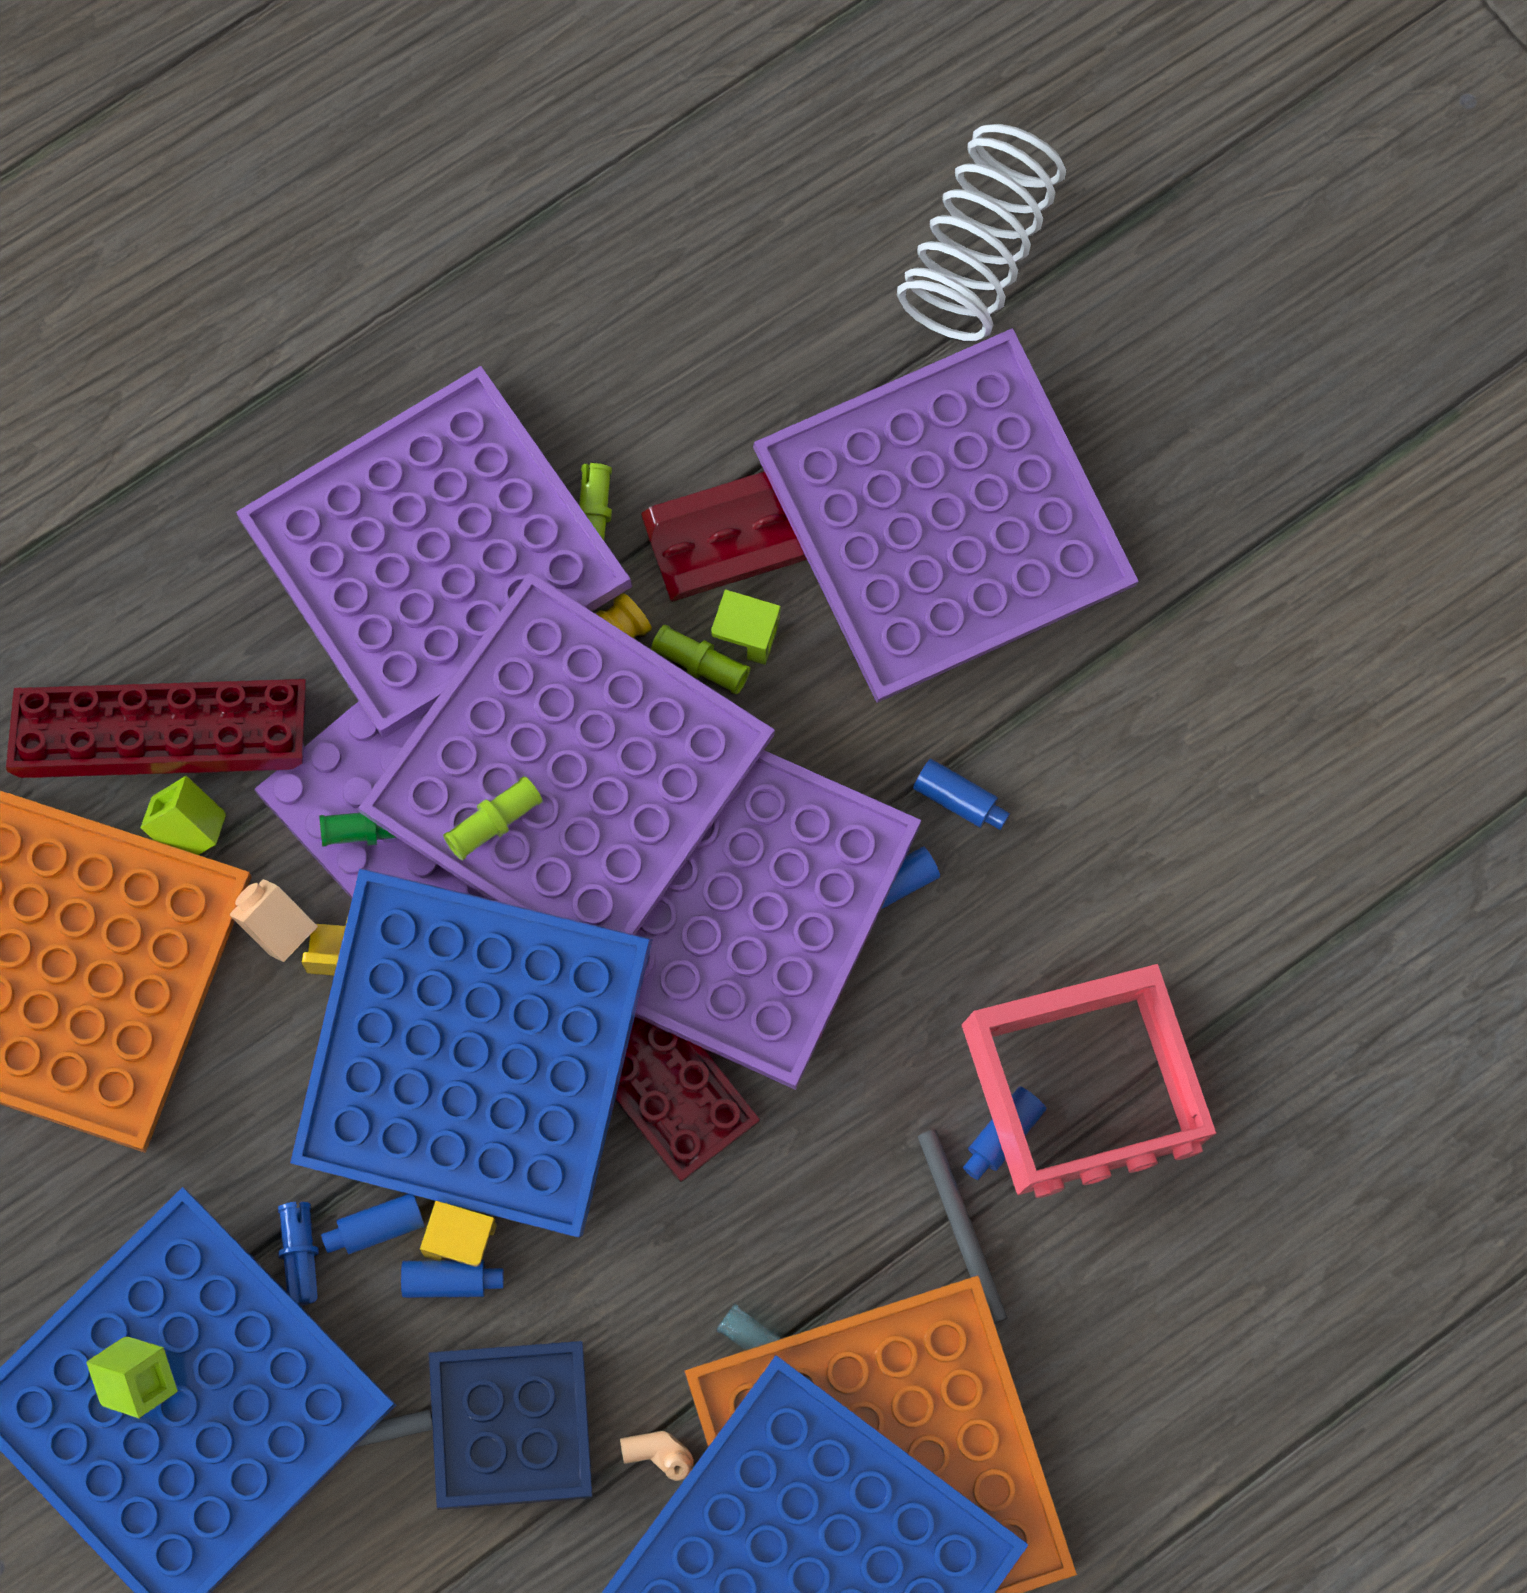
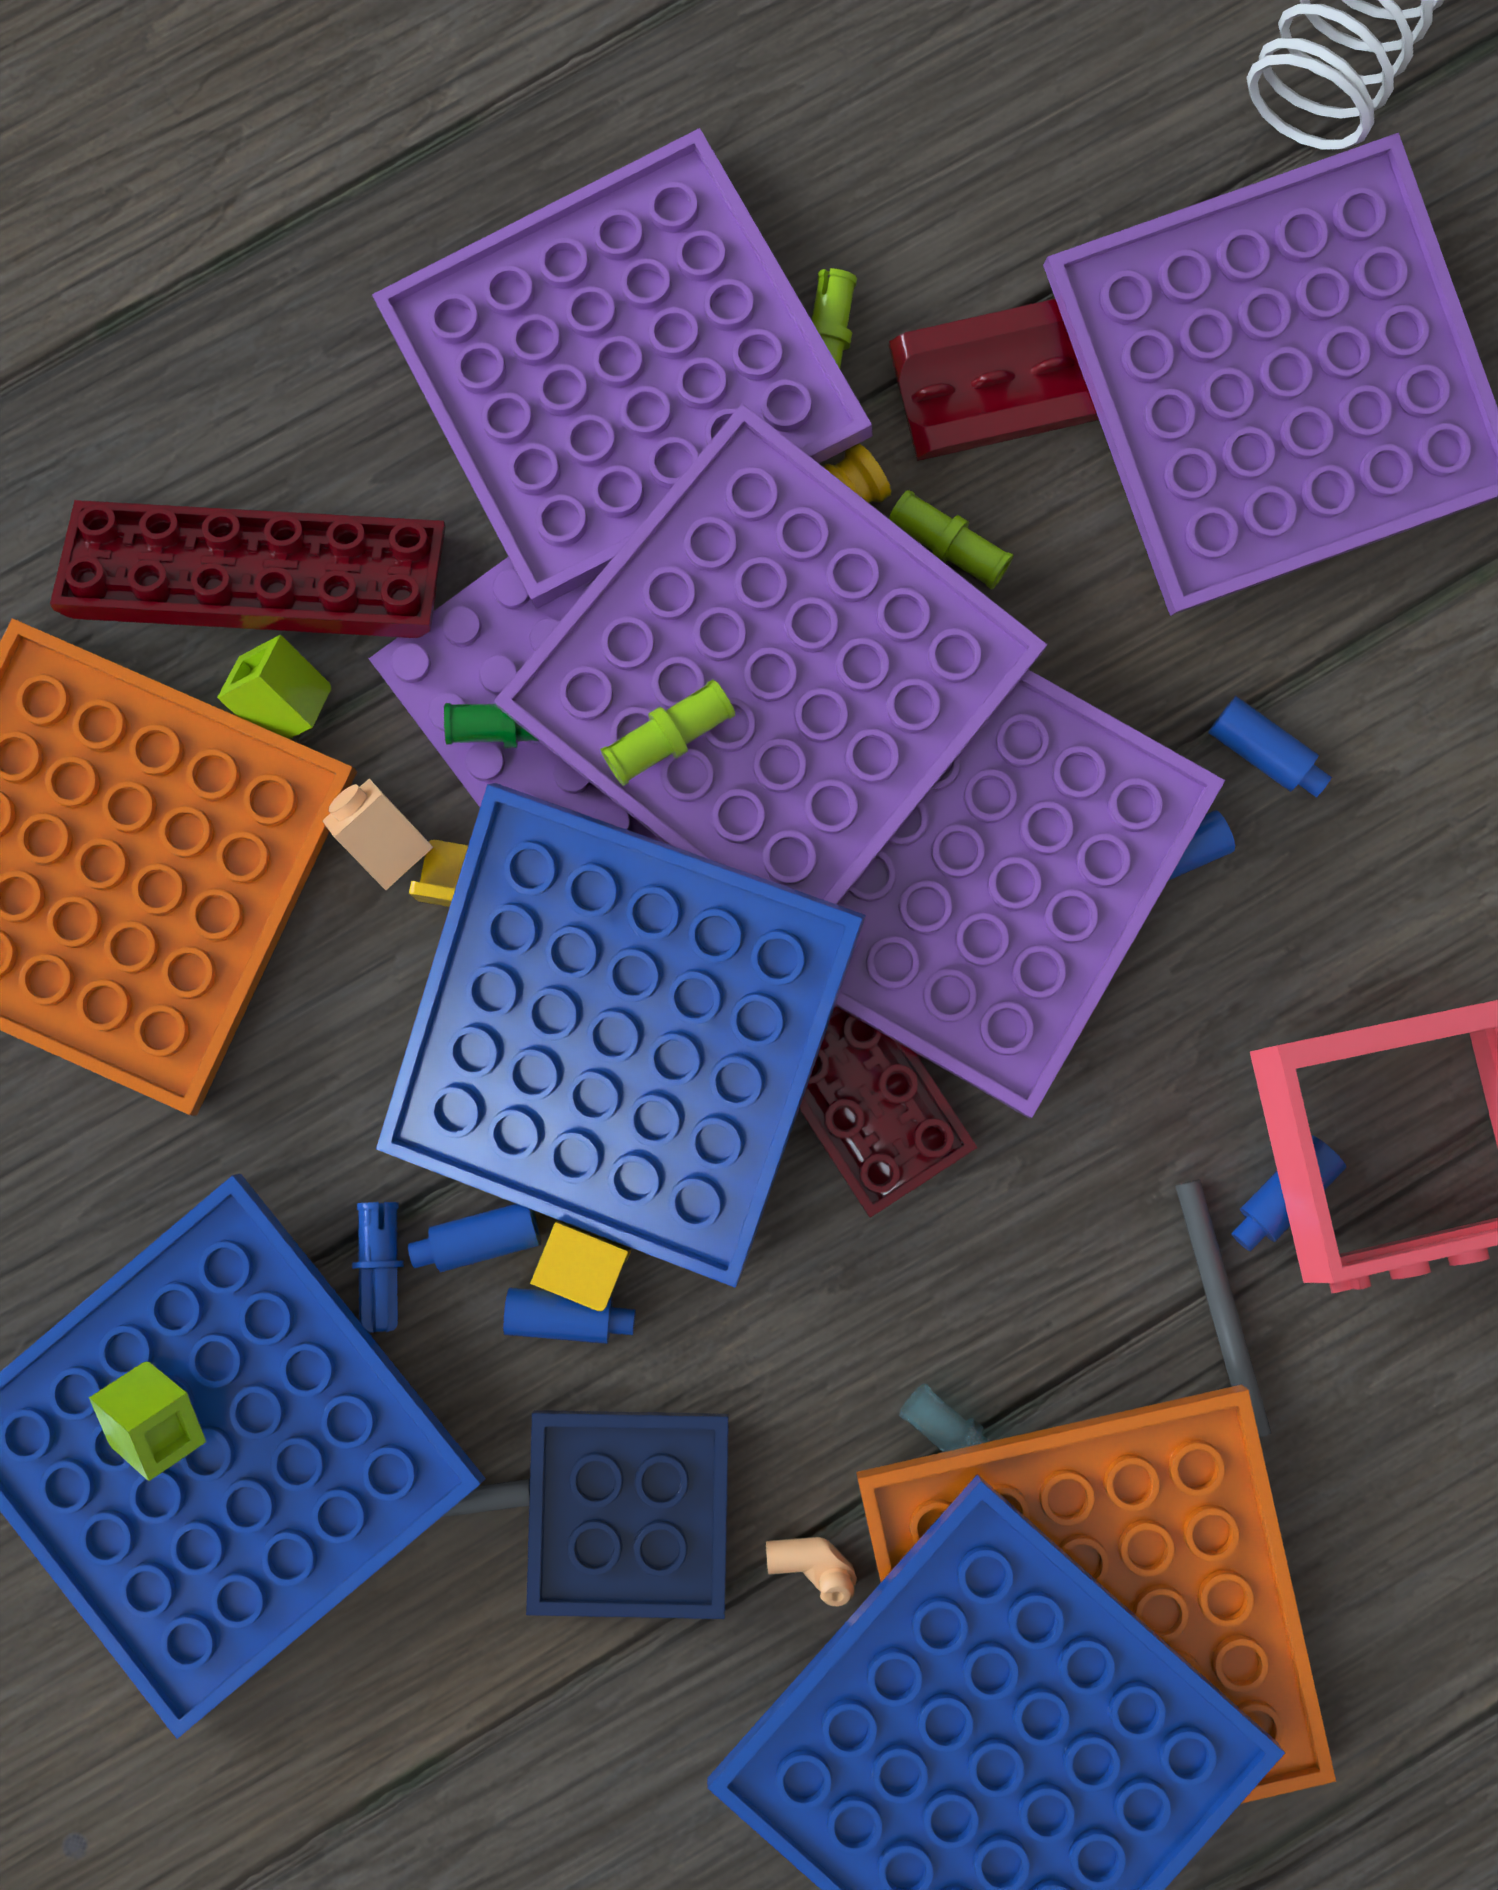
camera: 10 degrees right, 10 degrees up
lime panel [711,589,781,665] -> none

